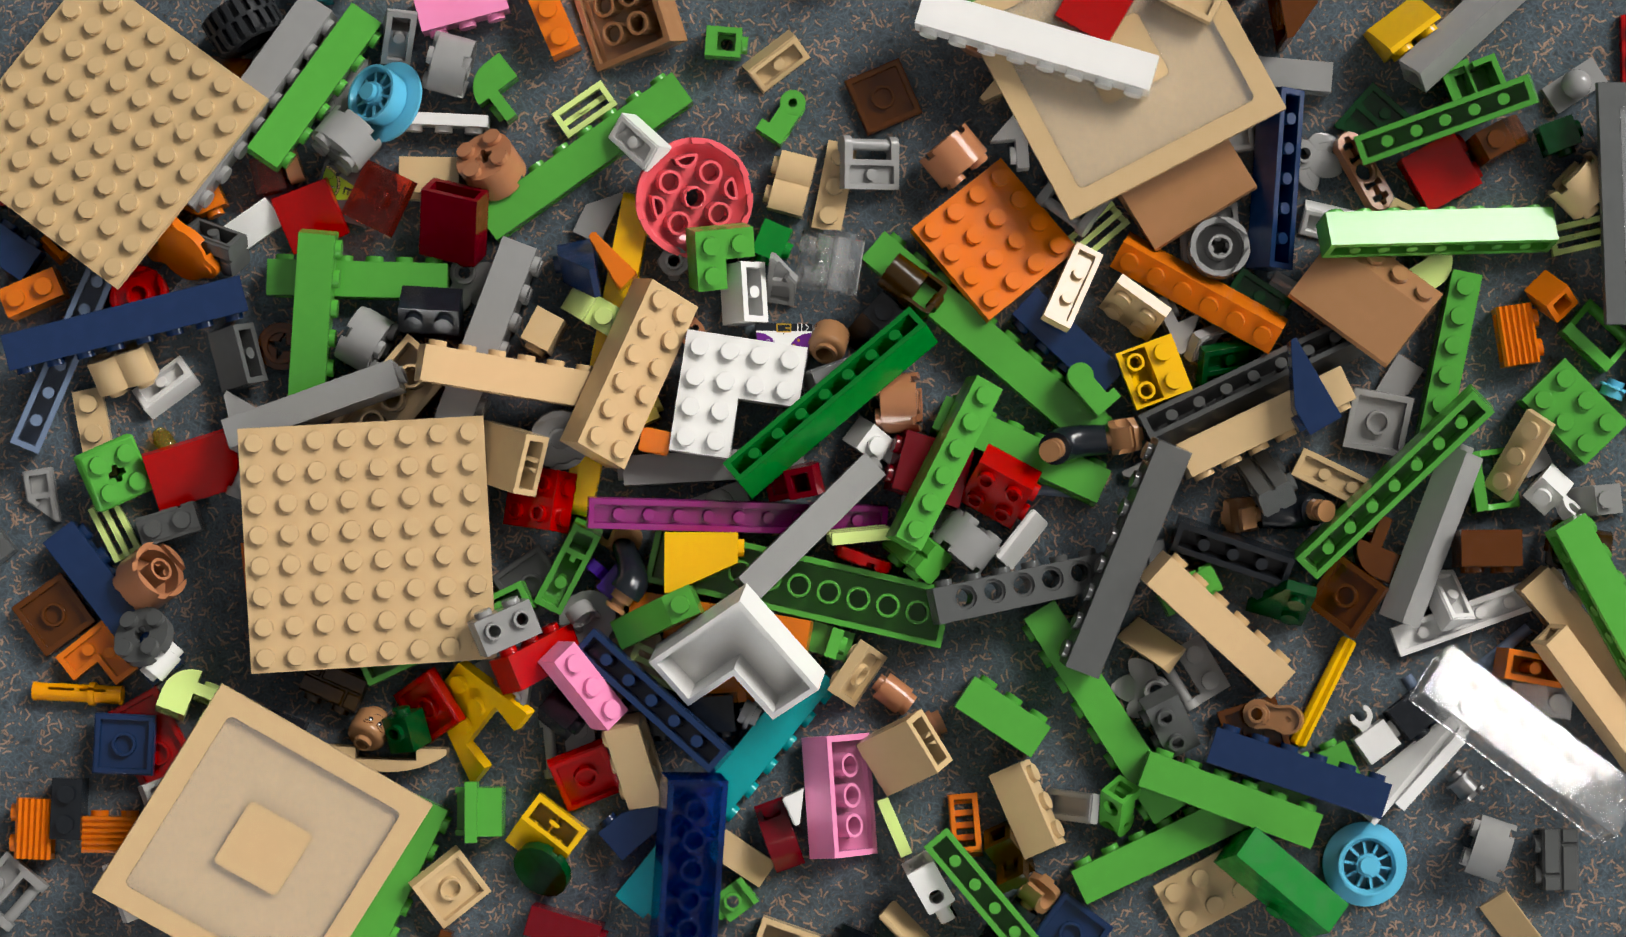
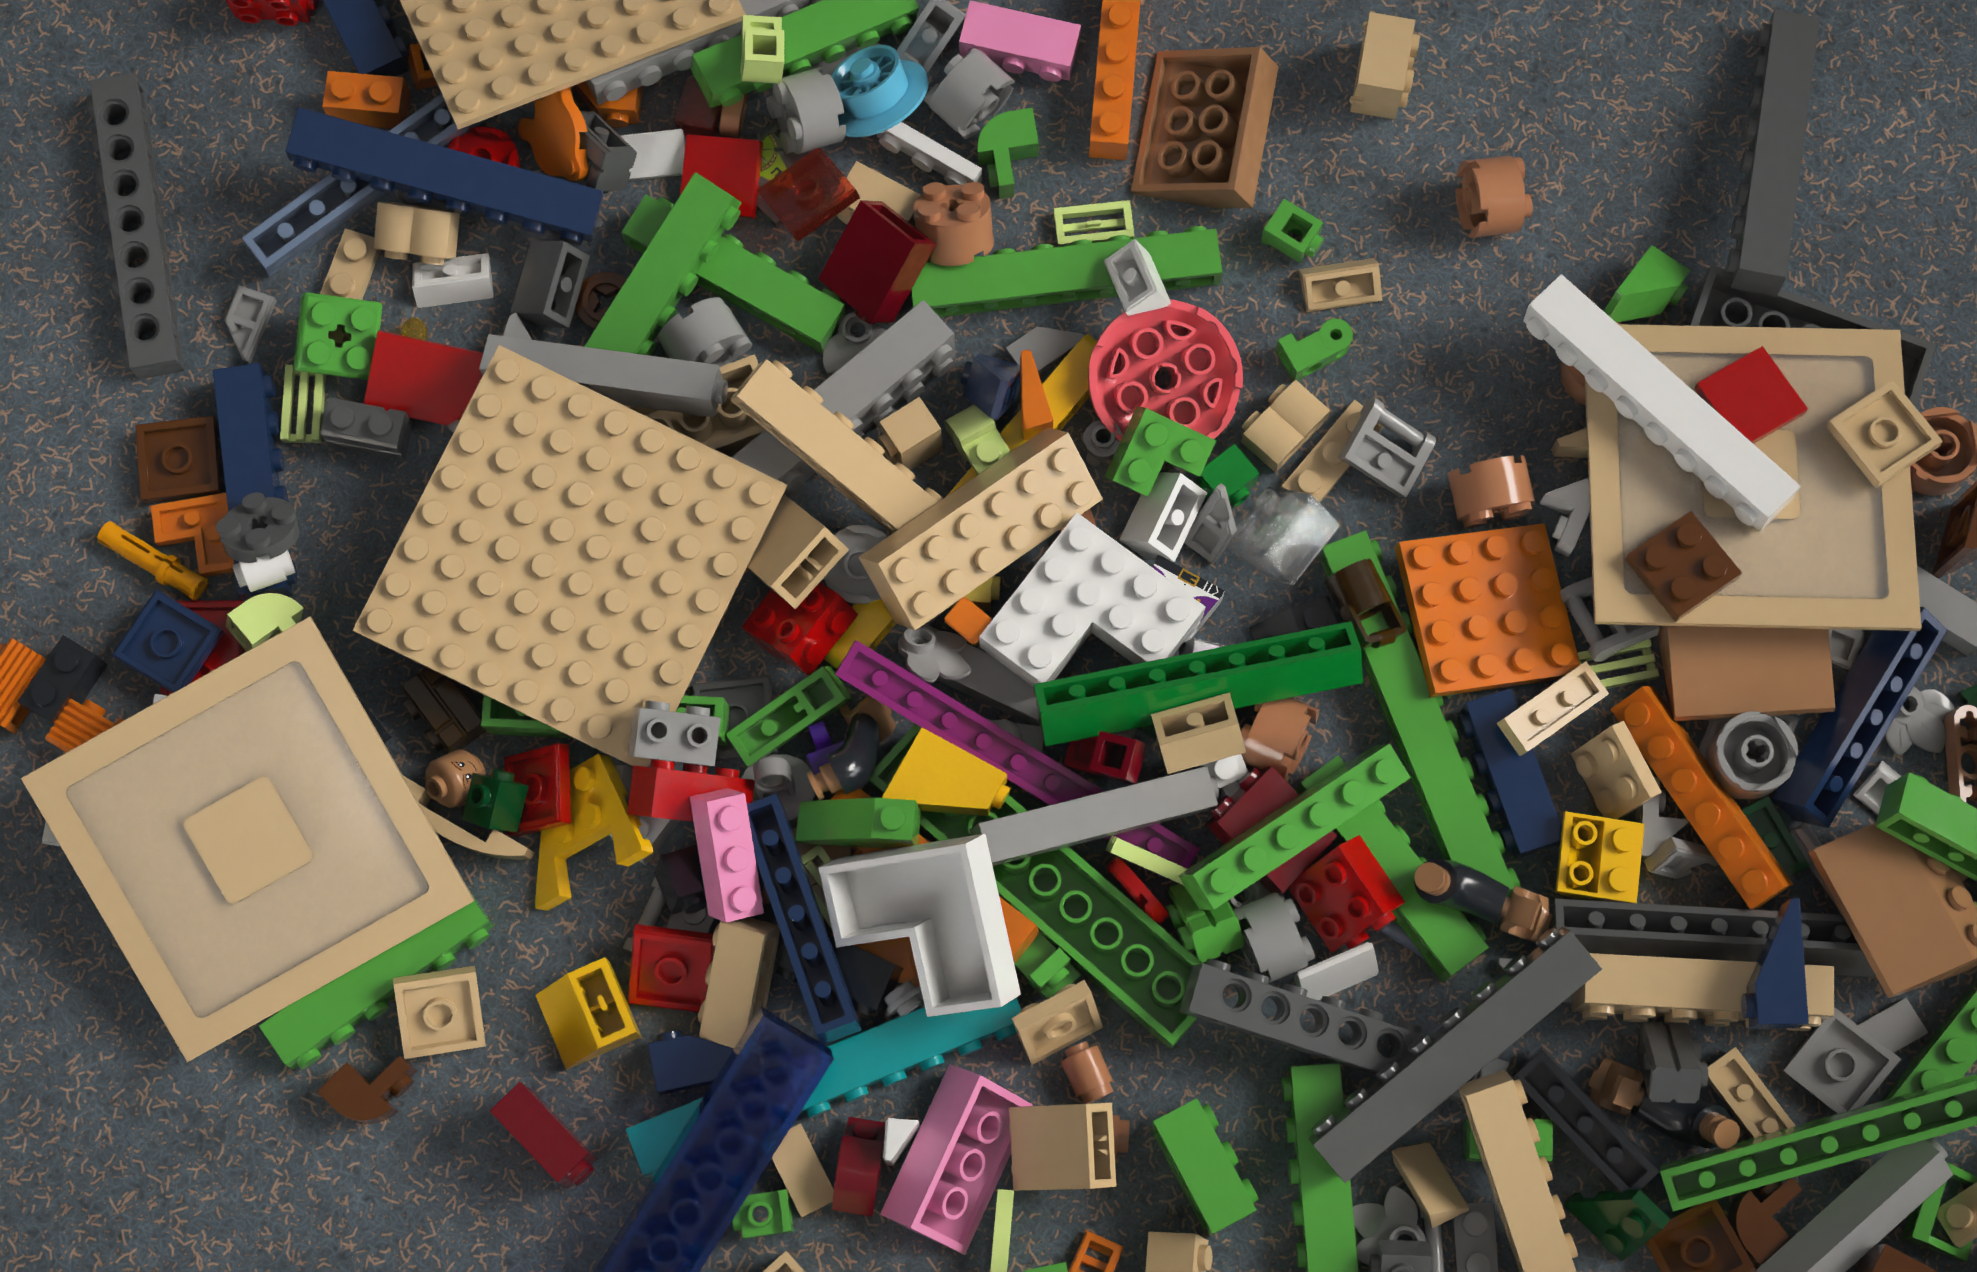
camera: 25 degrees right, 10 degrees down
nougat brick [113,542,187,610] -> none
black slope [398,285,464,340] -> none
bright green plate [455,781,506,843] -> none
dark green tile [513,842,571,897] -> none
medium nougat head [808,319,850,364] -> none
reddish brown tile [844,58,922,137] -> none
bright green leg [1066,362,1121,418] -> none
dark green wing [1195,339,1259,388] -> none
none -> yellowish green brick [740,15,784,84]
none -> light grey plate [898,627,971,682]
none -> tan brick [1151,692,1246,774]
none -> reddish brown plate [1625,511,1742,622]

